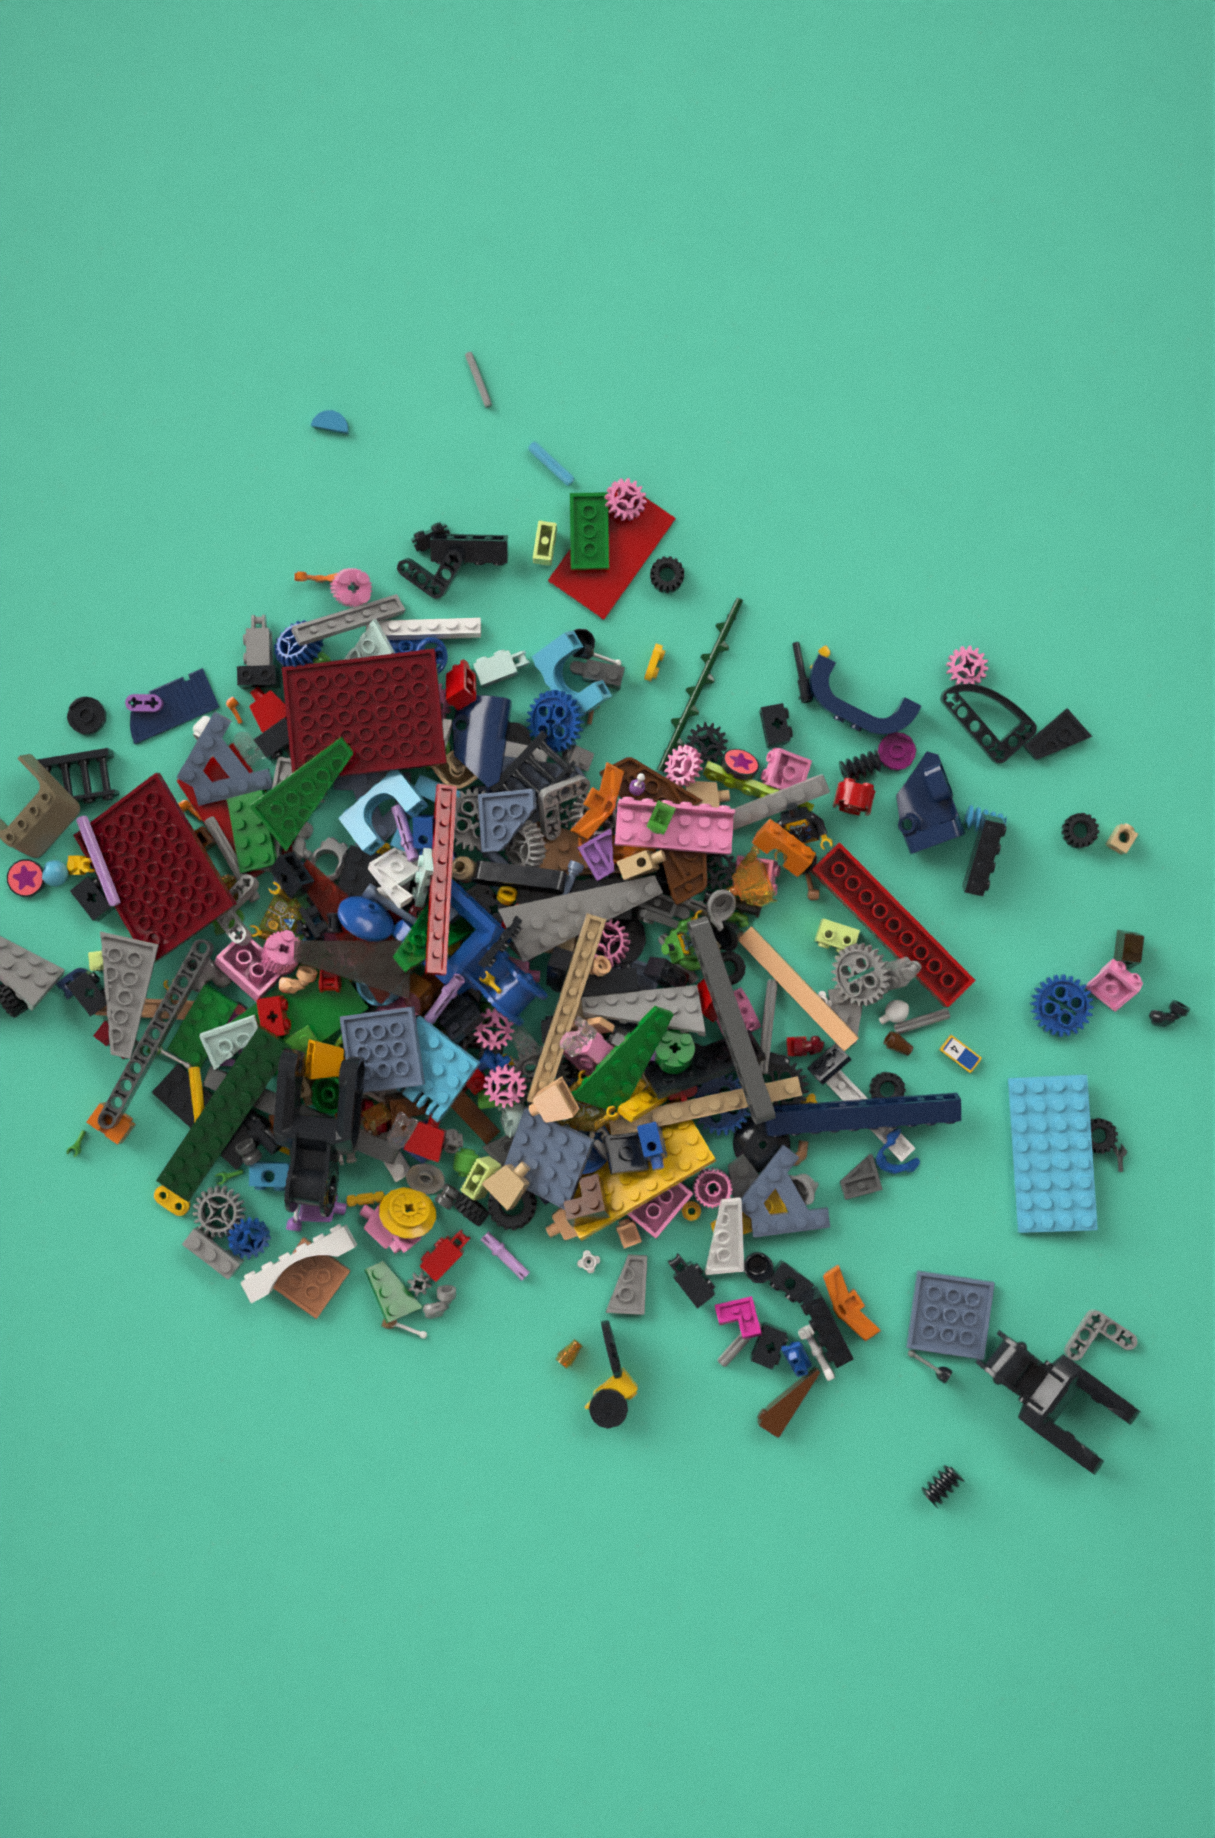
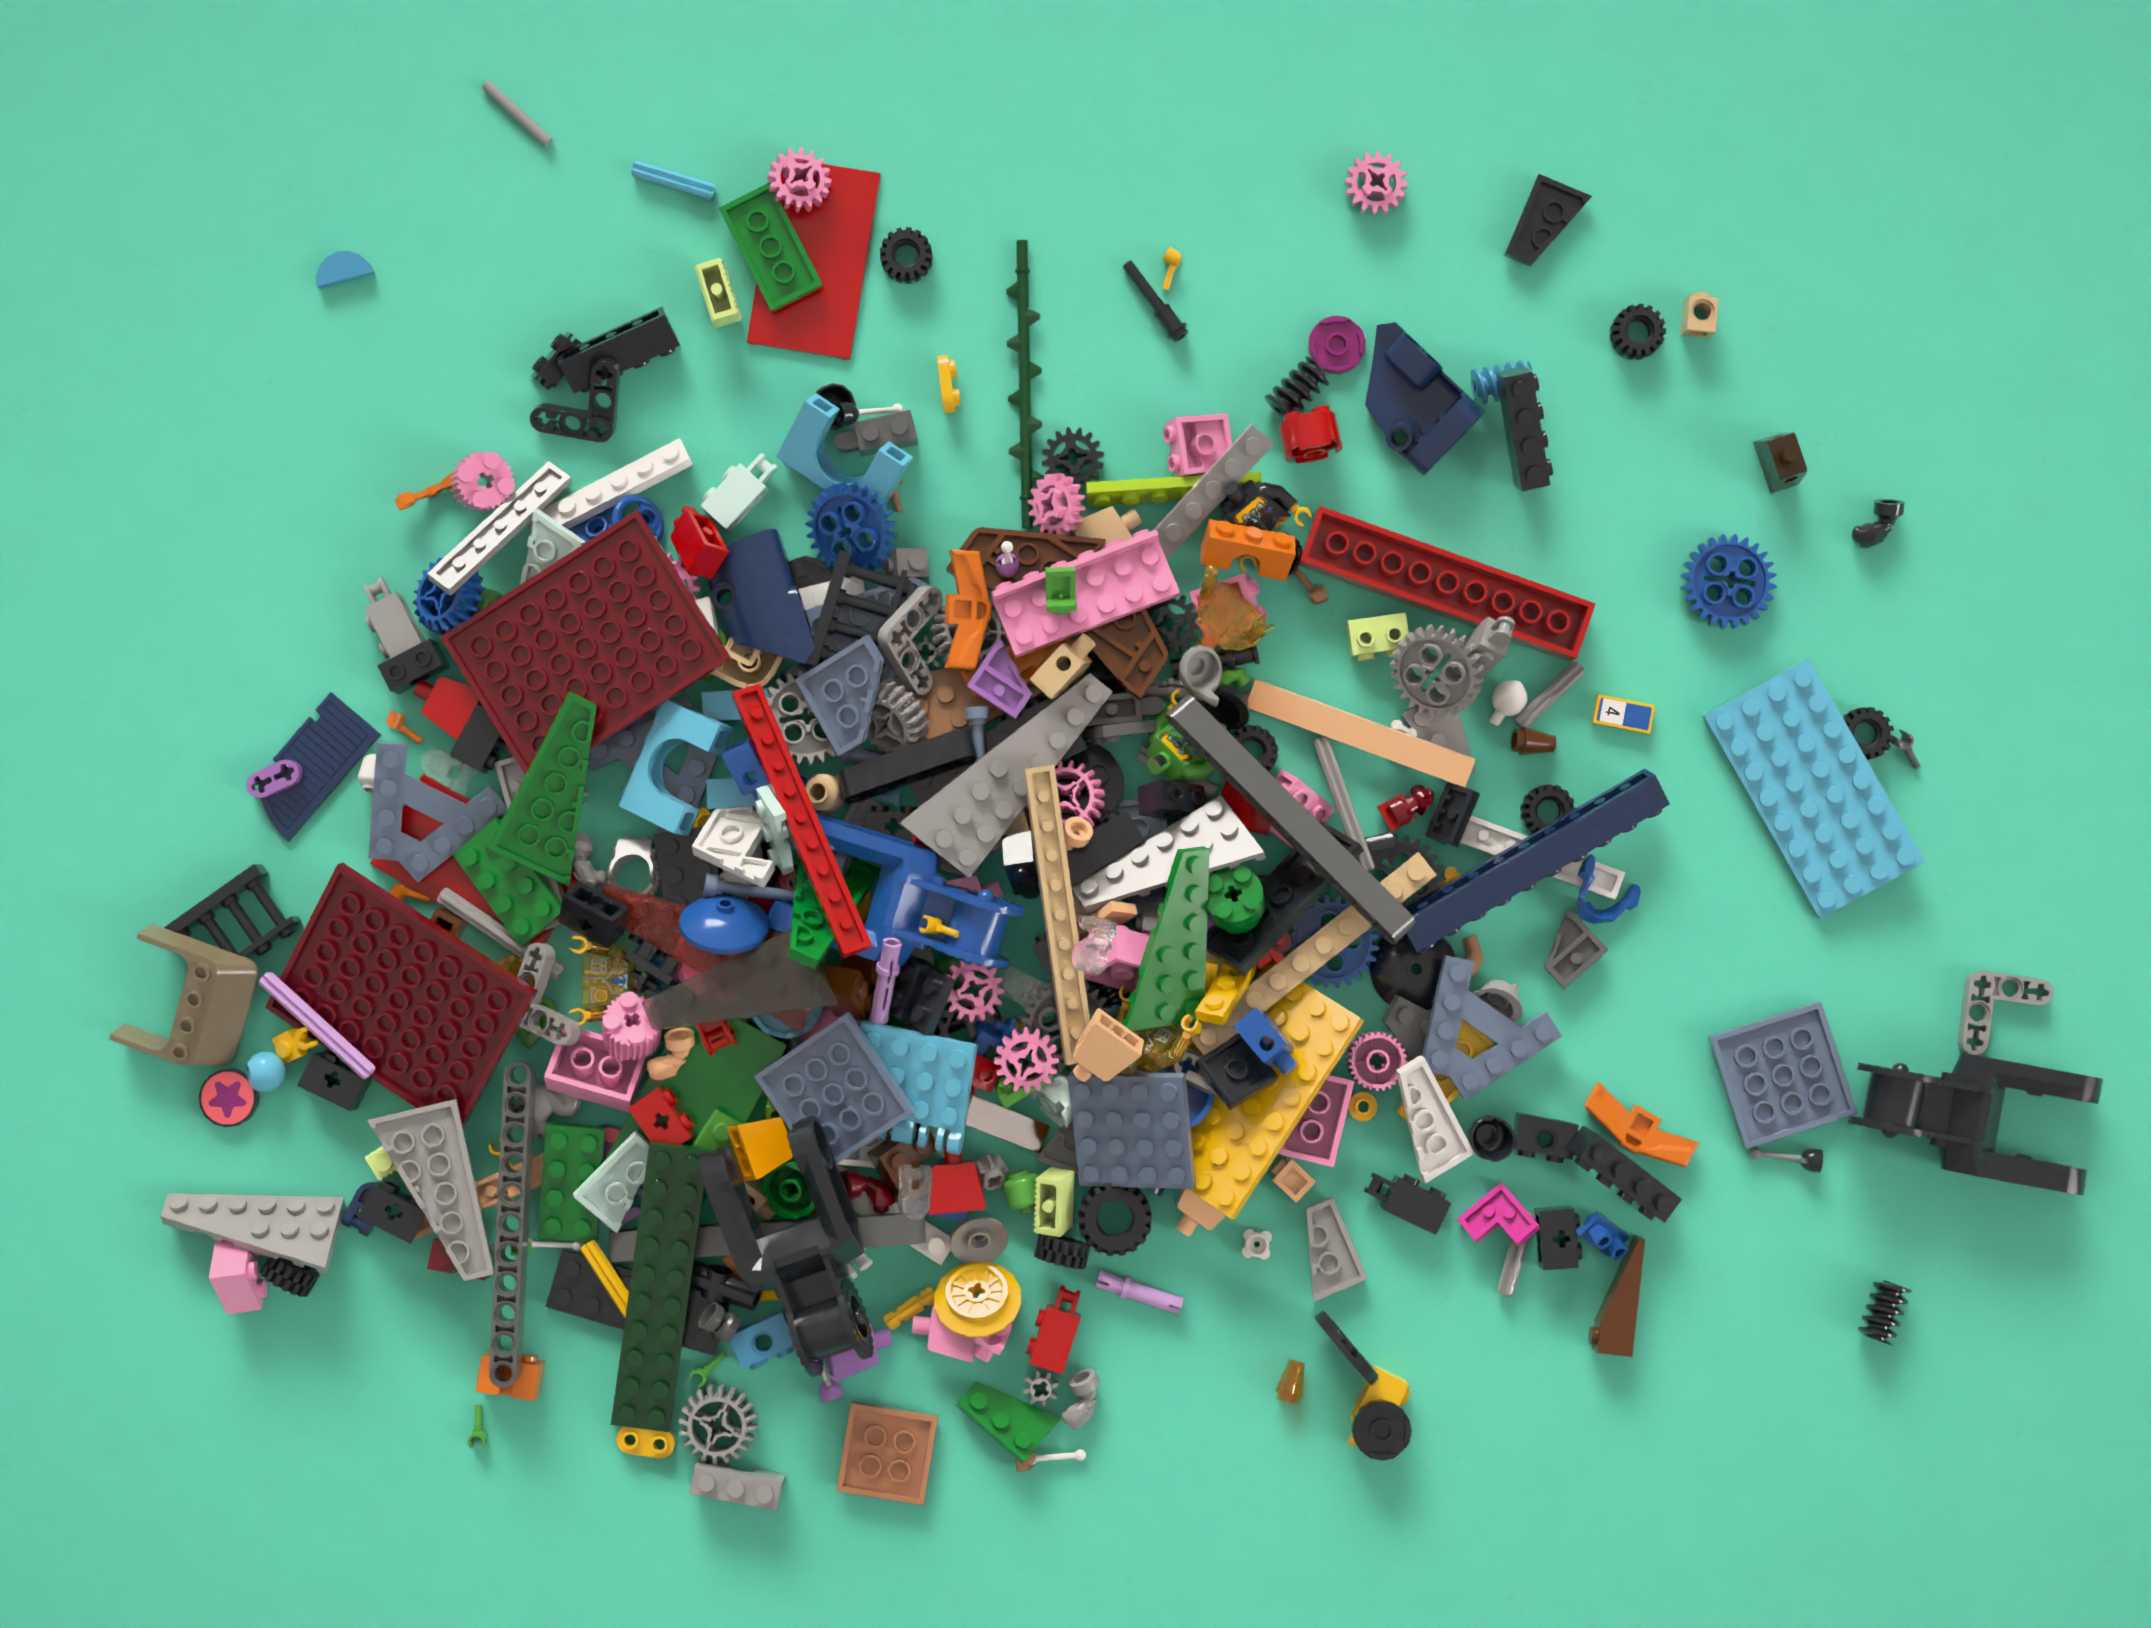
camera: 30 degrees left, 0 degrees up
black tile [67,696,106,735] -> none
blue gear [227,1217,271,1259] -> none
white arch [240,1224,357,1303] -> none
black bush [326,913,343,934] -> none
clear orange bracket [362,1102,392,1136] -> none
lavender pin [391,805,419,862] -> none
dark grey wheel [435,1183,461,1210] -> none
black wing [478,916,523,970] -> none
tan torso [482,1161,530,1210] -> none
yellow tile [497,886,518,905] -> none
reddish brown brick [564,1174,610,1227] -> none
tile [721,749,759,780] -> none
black brick [759,703,793,747] -> none
white piece [798,1324,835,1381] -> none
dark blue arch [810,654,922,735] -> none
black beam [940,684,1037,763] -> none
bright pink plate [1085,959,1143,1012] -> none

